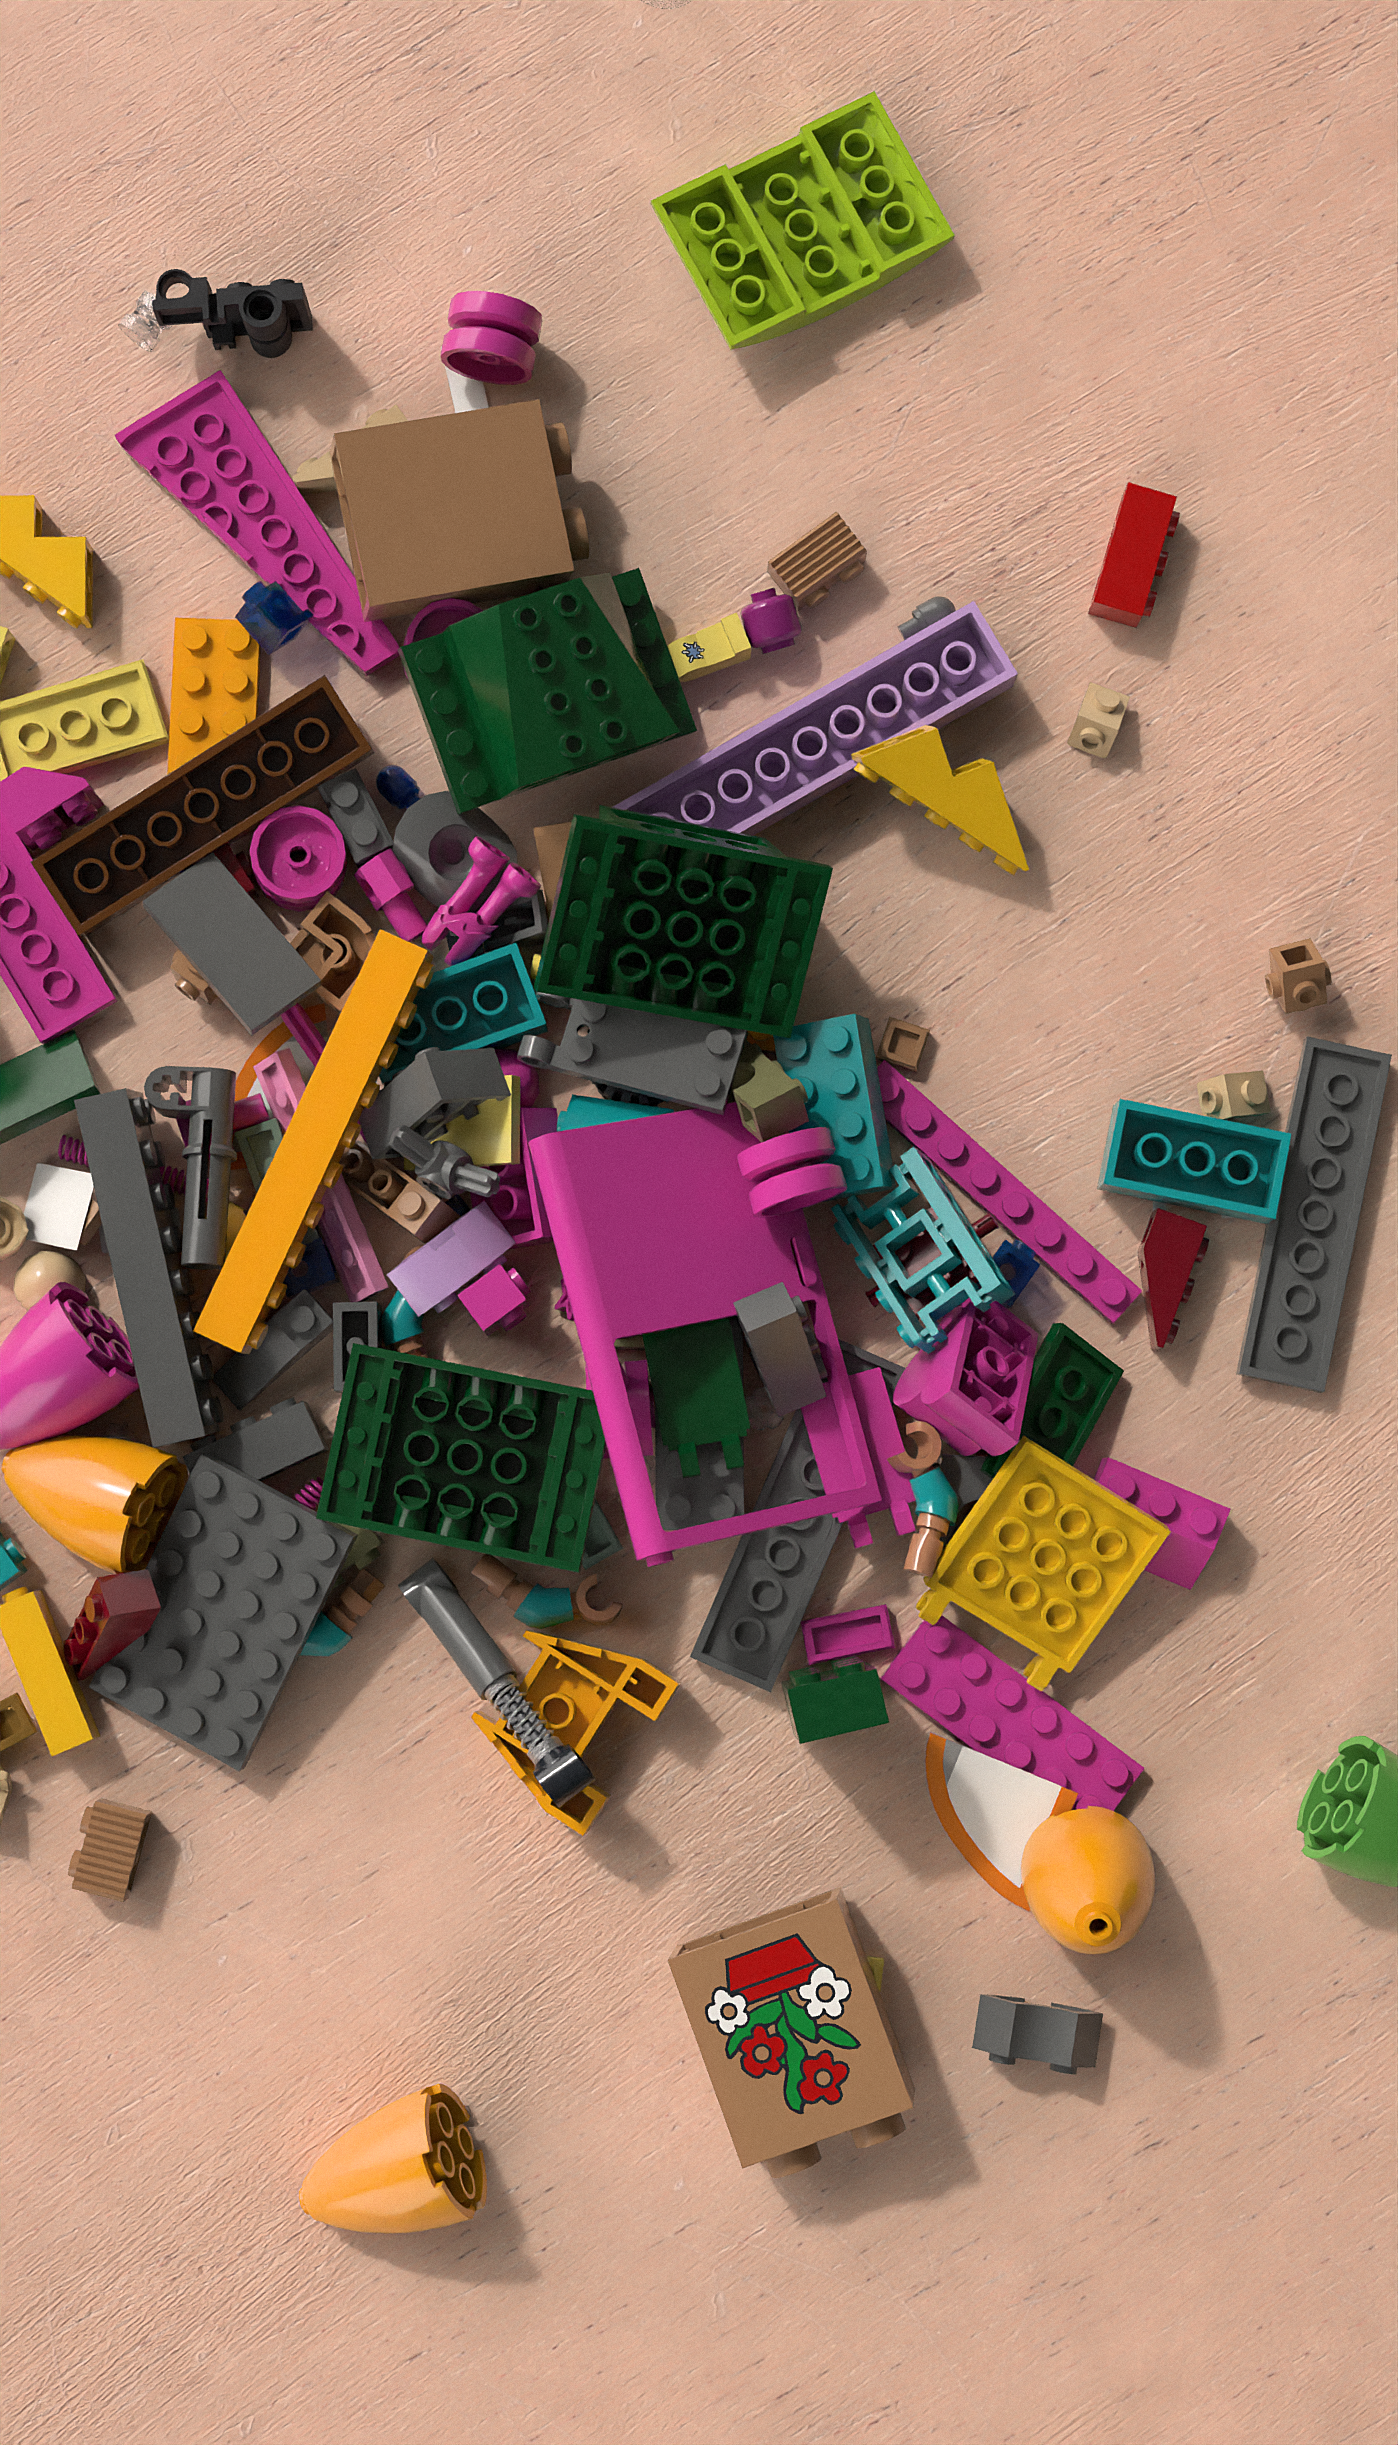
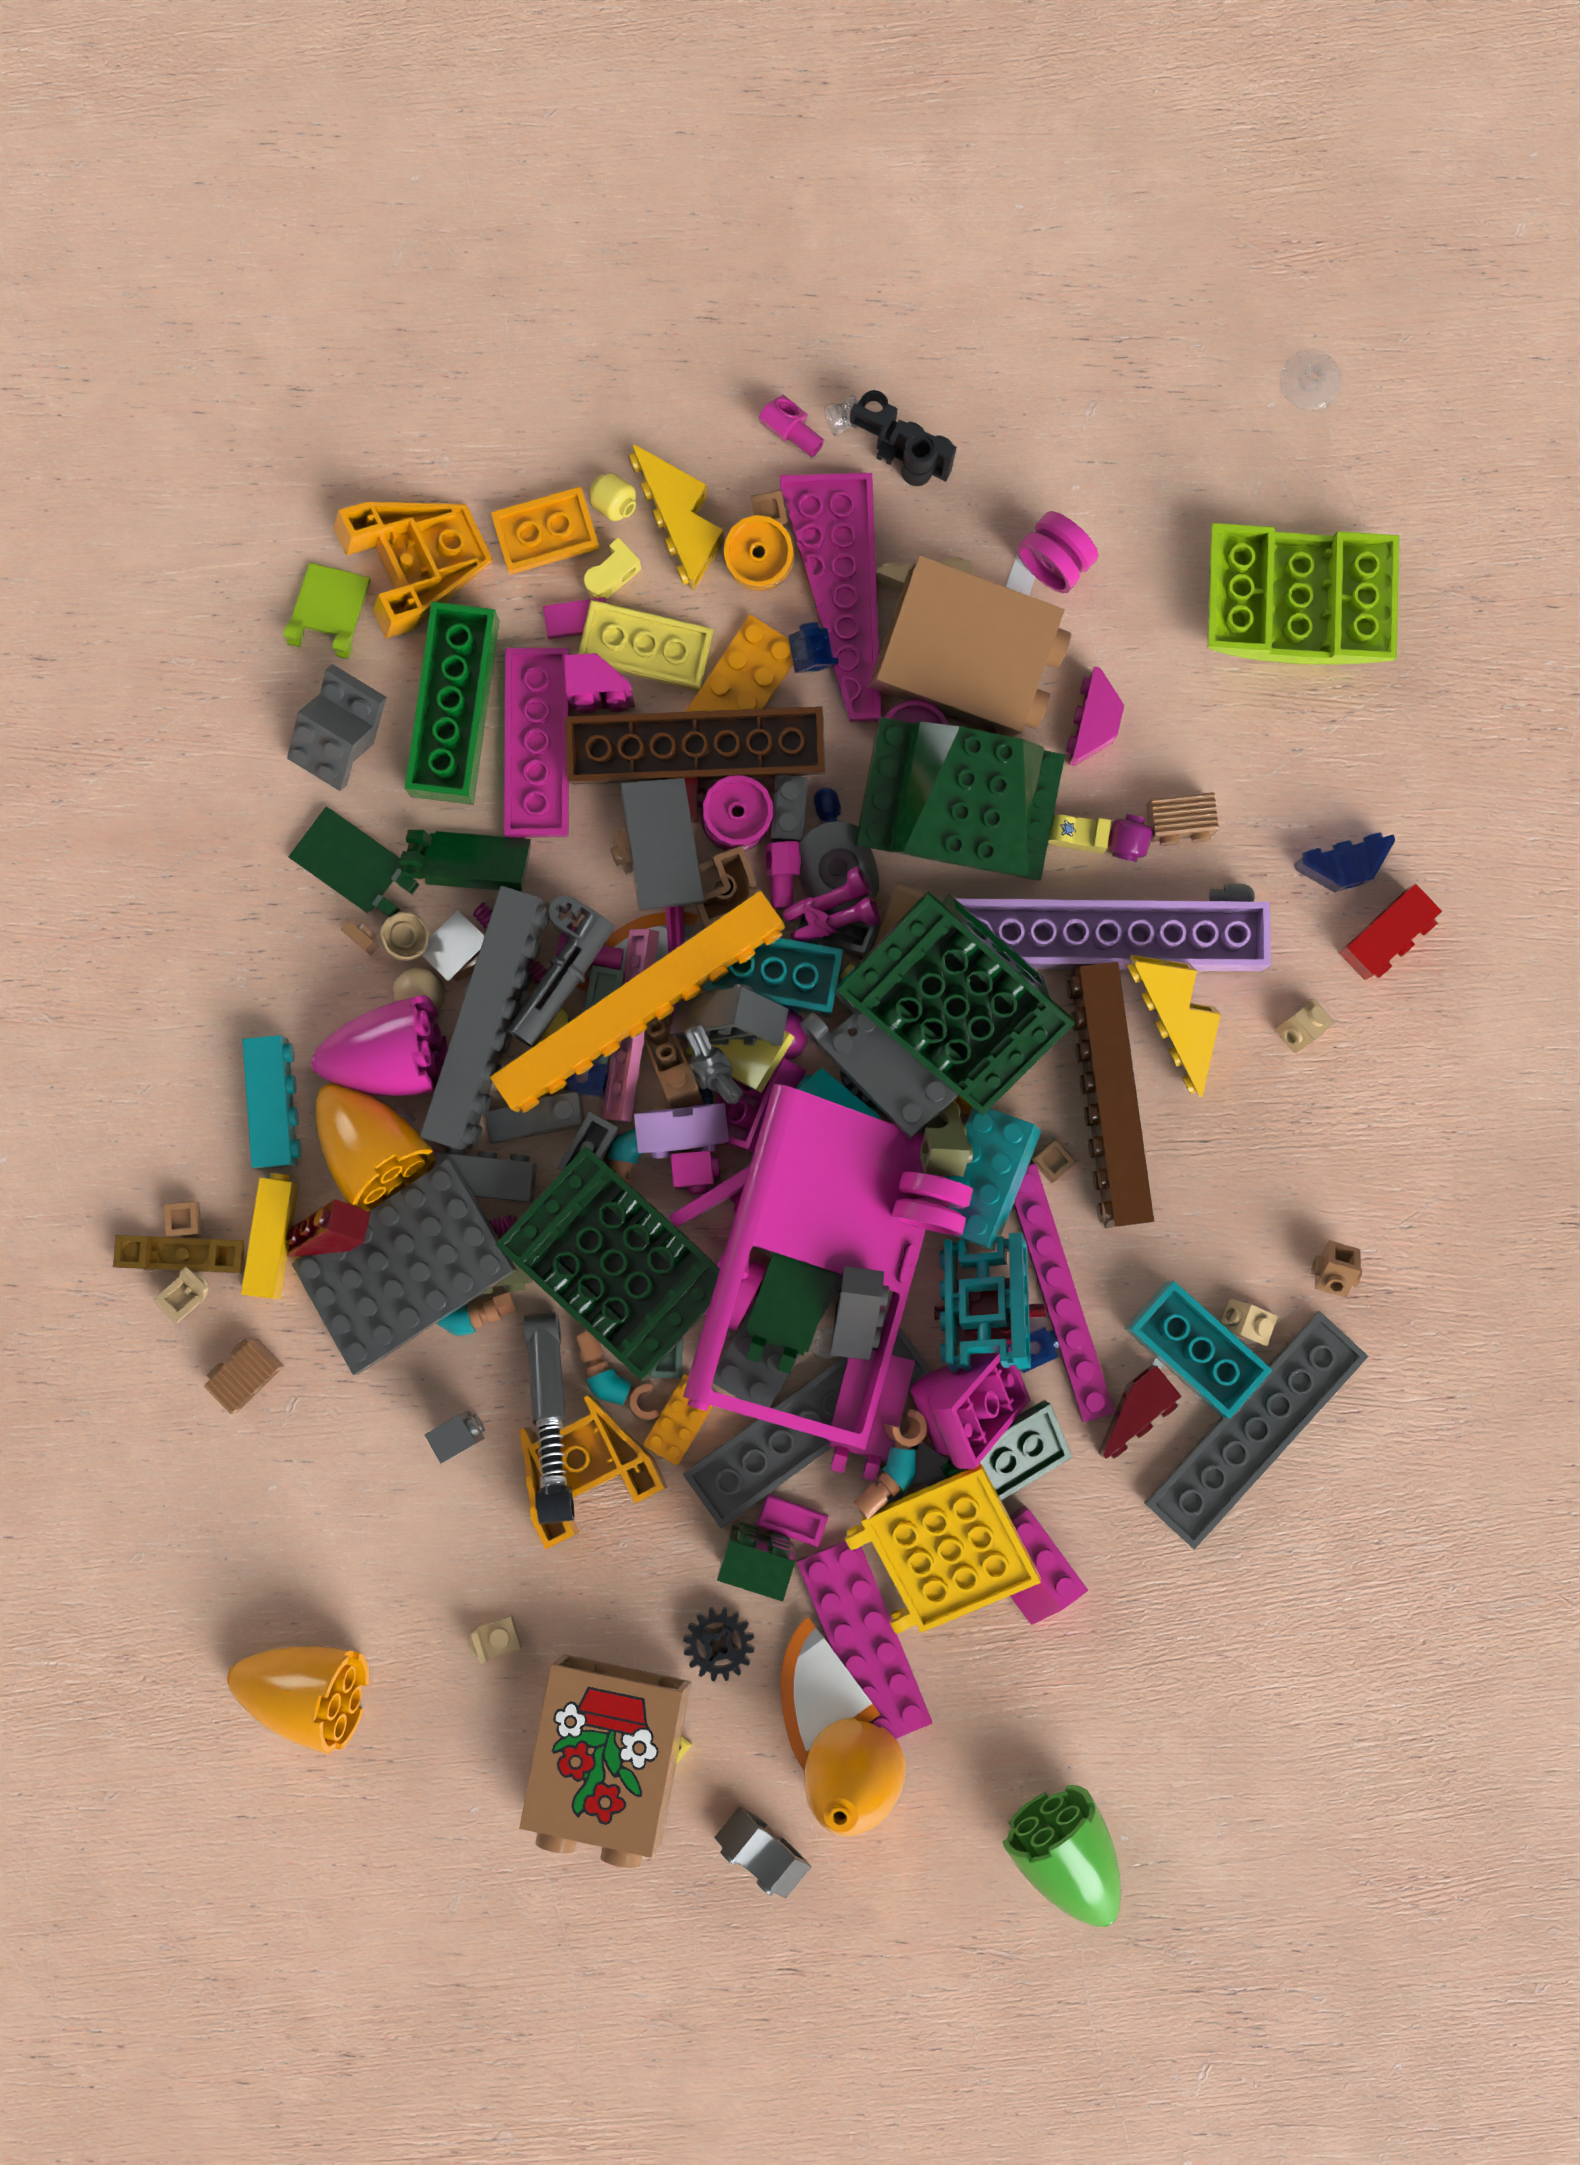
camera: 30 degrees right, 0 degrees up
none -> dark grey brick [424,1410,485,1464]
none -> tan bracket [468,1615,522,1664]
none -> light orange piece [643,1373,718,1466]
none -> dark pink tile [669,1166,750,1227]
none -> black gear [683,1607,755,1682]
none -> light orange wheel [723,515,794,591]
none -> medium nougat plate [750,489,788,524]
none -> dark pink piece [759,395,825,458]
none -> dark pink slope [1066,666,1125,766]
none -> reddish brown brick [1067,962,1154,1228]
none -> clear blue slope [1294,832,1395,893]

